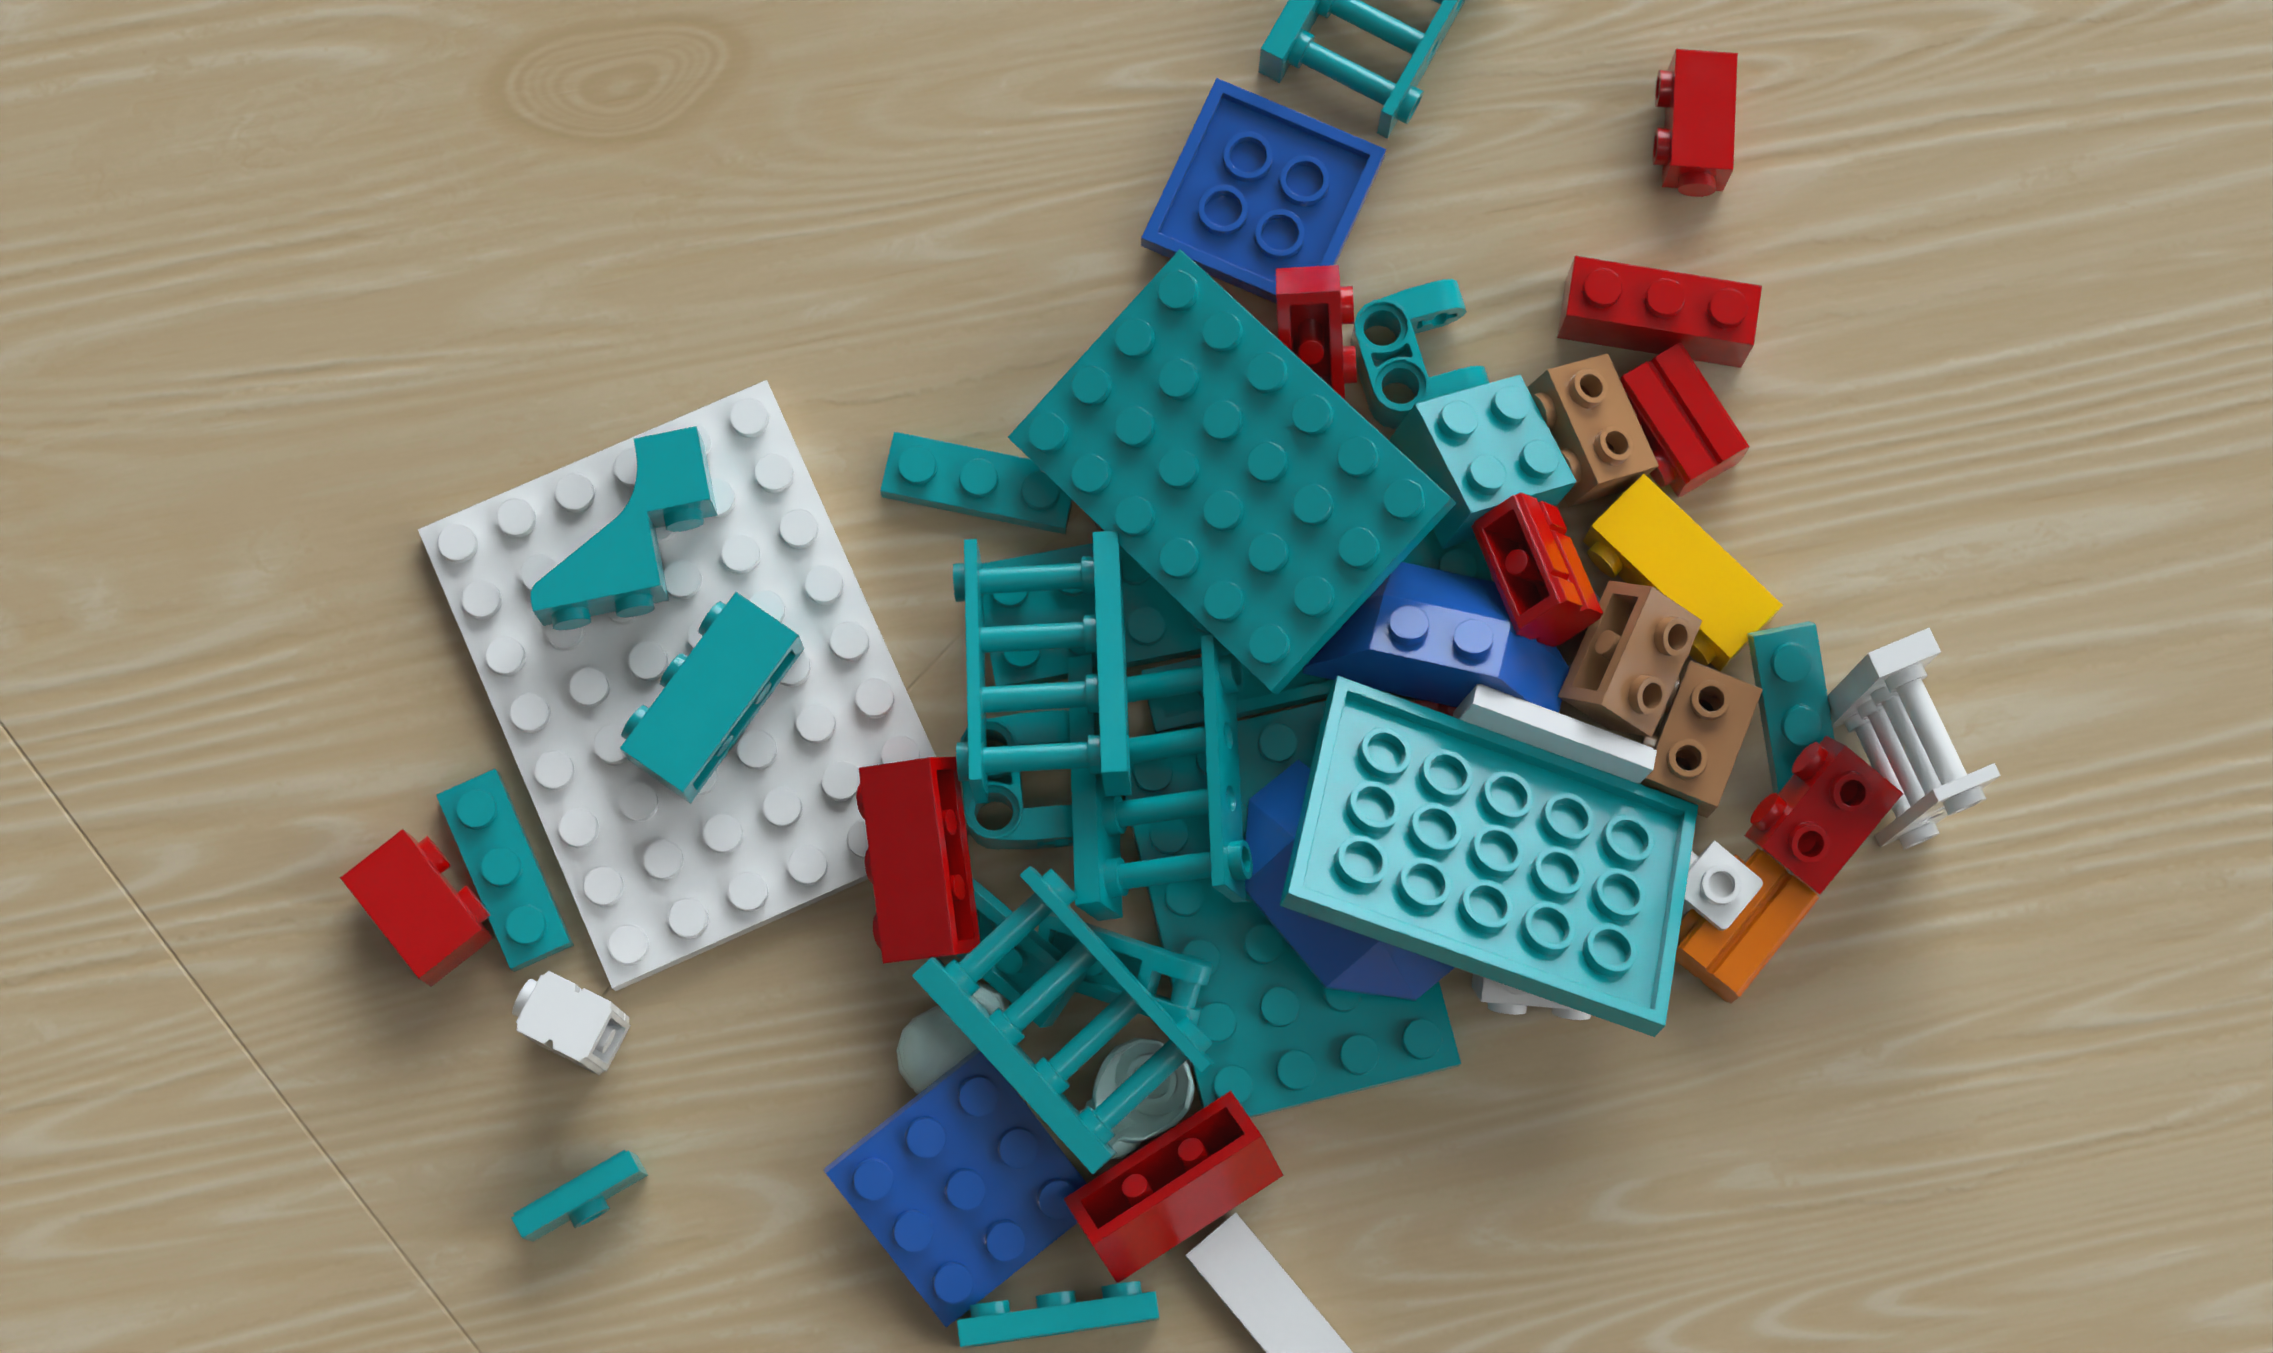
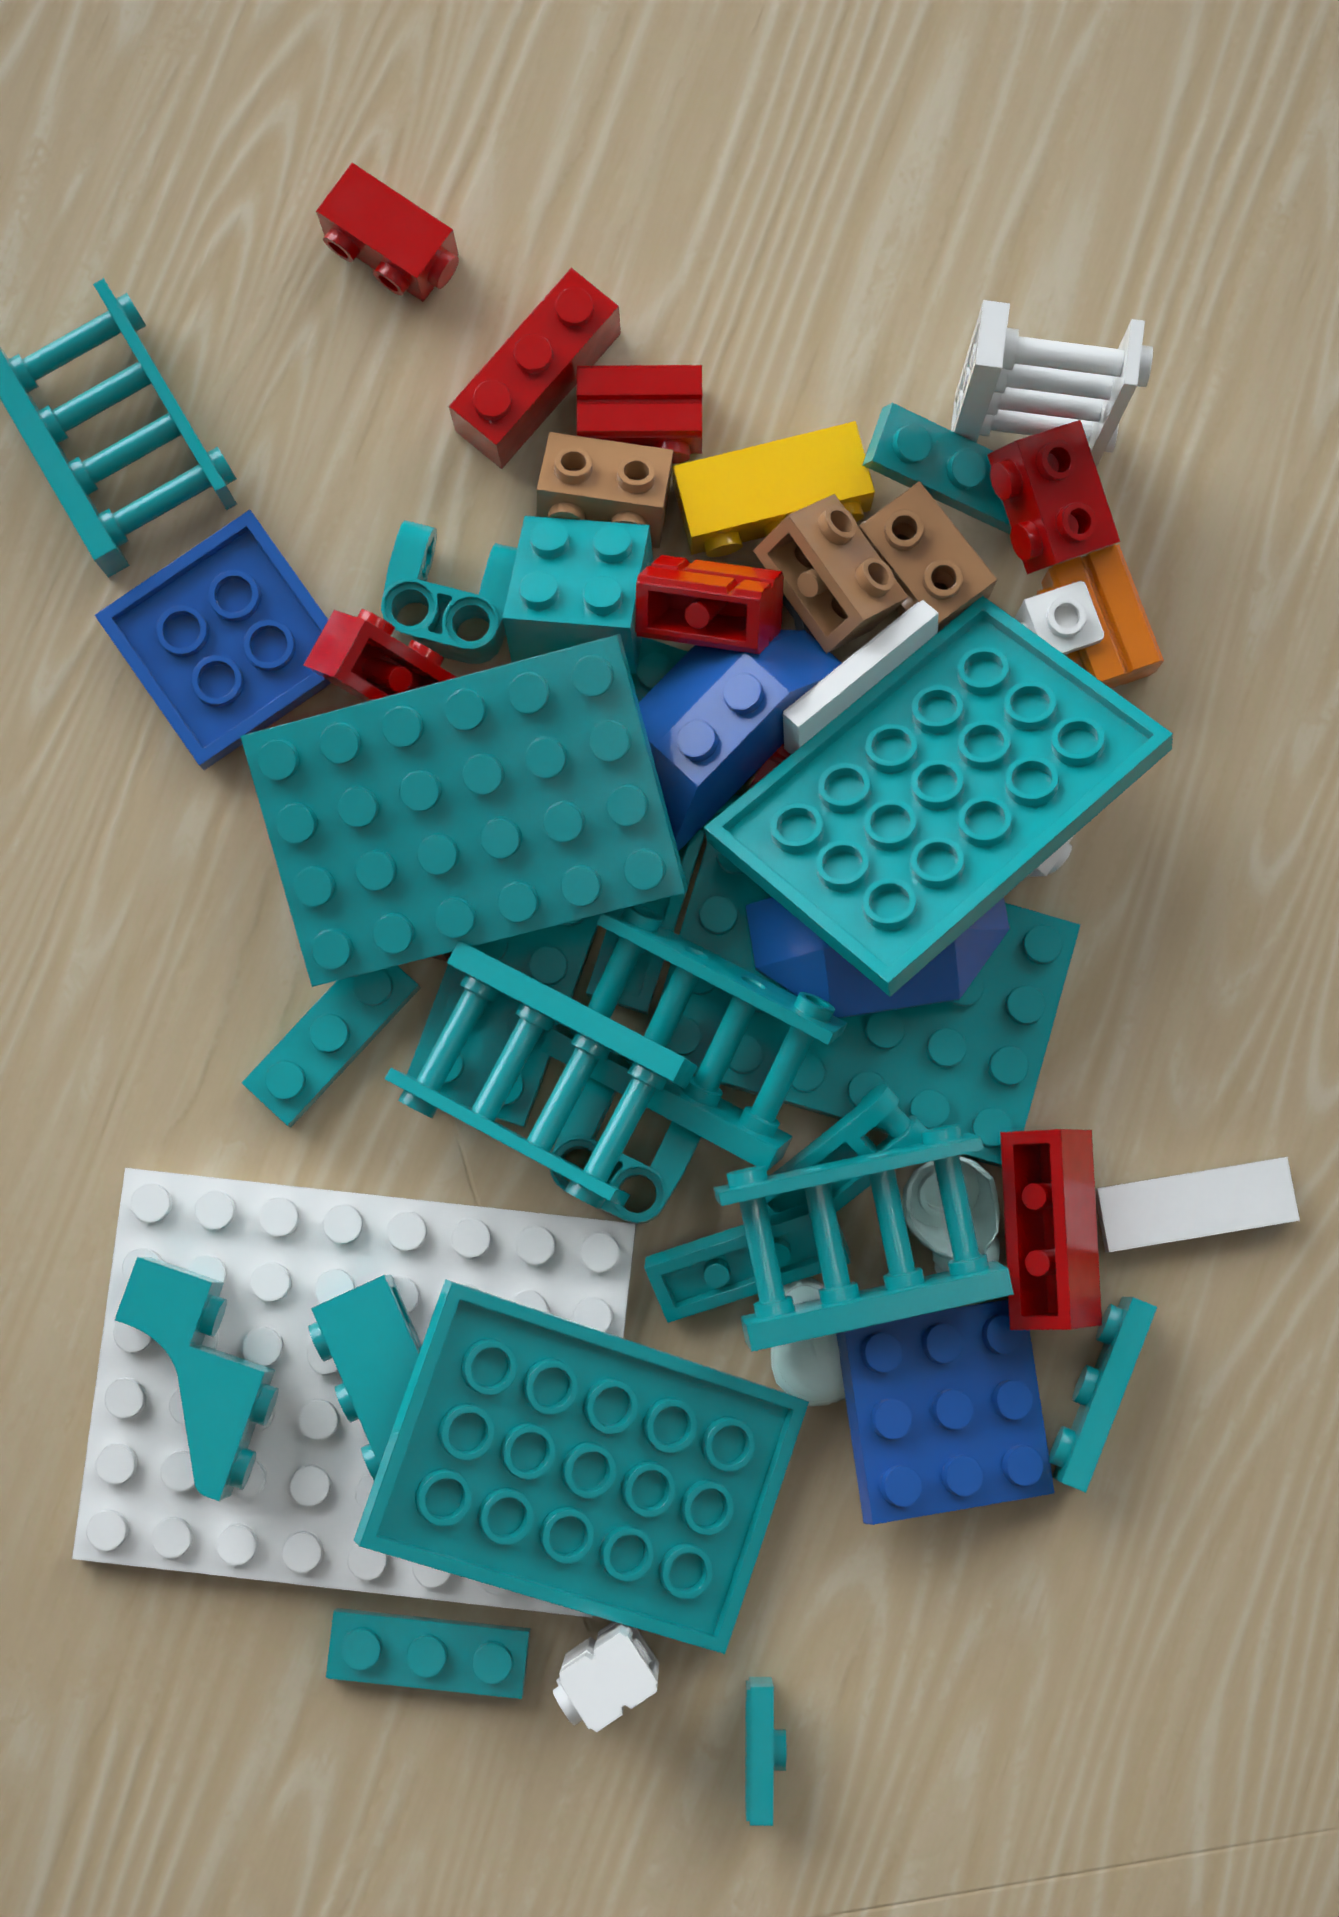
camera: 55 degrees left, 5 degrees up
red brick [340,829,493,987] -> none
red brick [856,756,981,964] -> none
none -> teal plate [353,1279,809,1654]

